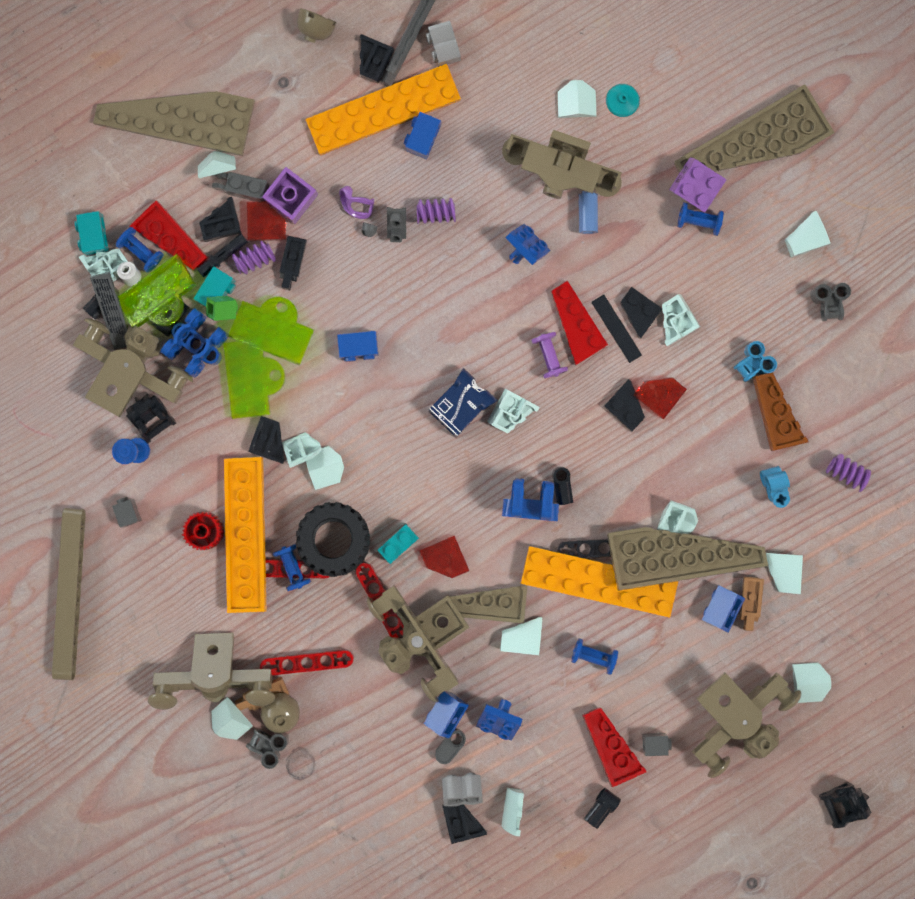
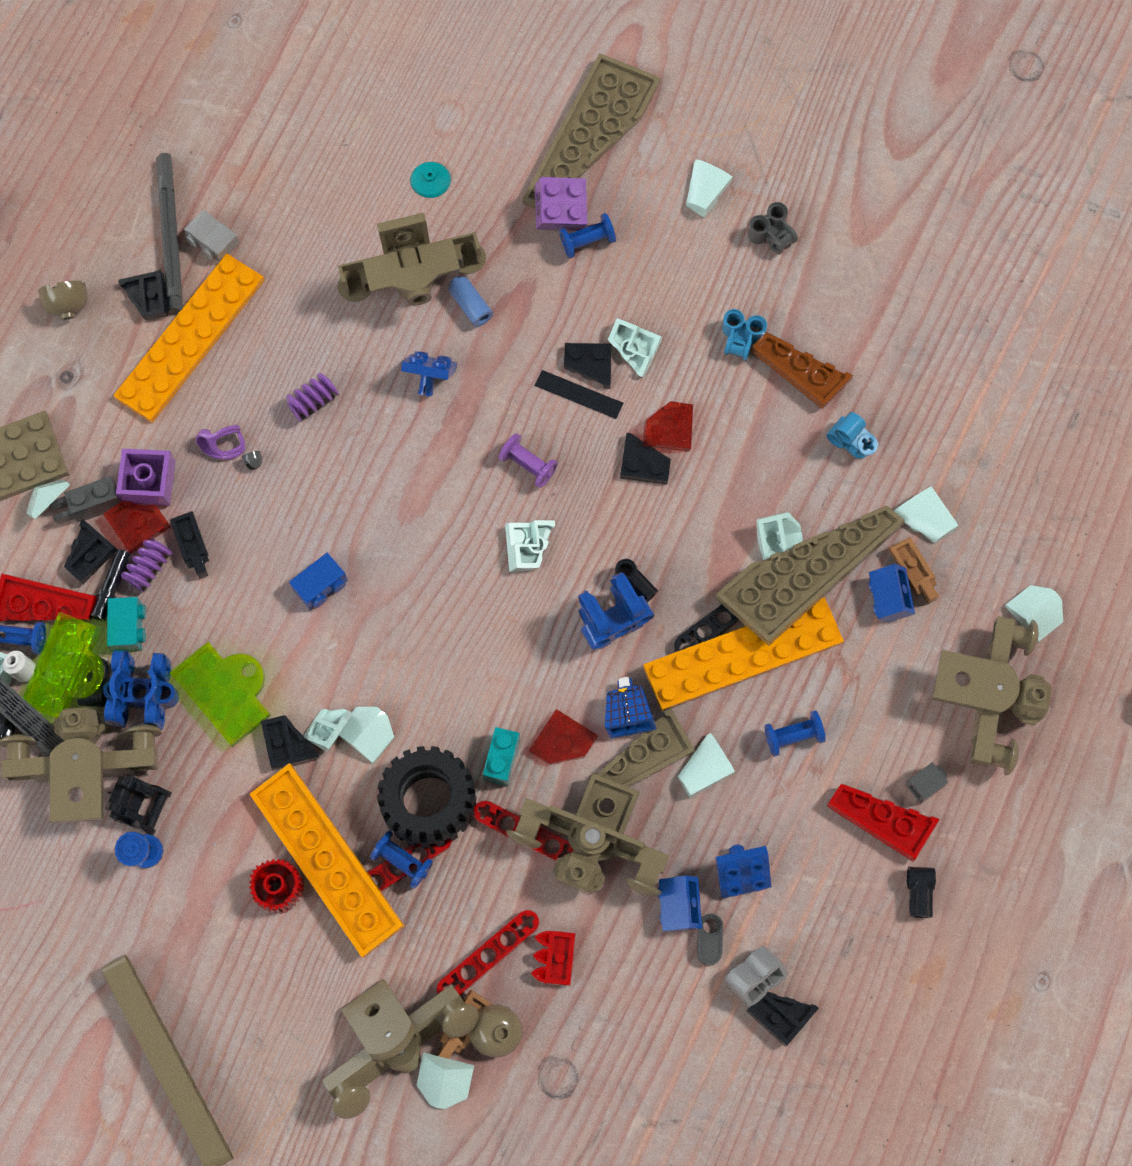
camera: 30 degrees left, 15 degrees down
dark grey brick [112,497,142,528] -> none
bright green brick [206,296,238,321] -> none
clear neon green plate [228,297,314,366] -> none
dark grey piece [246,728,289,769] -> none
dark grey hips [387,207,406,243] -> none
blue brick [404,112,441,160] -> none
dark blue piece [429,367,498,438] -> none
light aqua slope [501,788,524,836] -> none
red wing [551,281,608,366] -> none
light aqua slope [558,80,596,118] -> none
medium lavender piece [826,454,871,492] -> none
none -> red plate [531,931,576,986]
none -> blue torso [605,677,657,739]

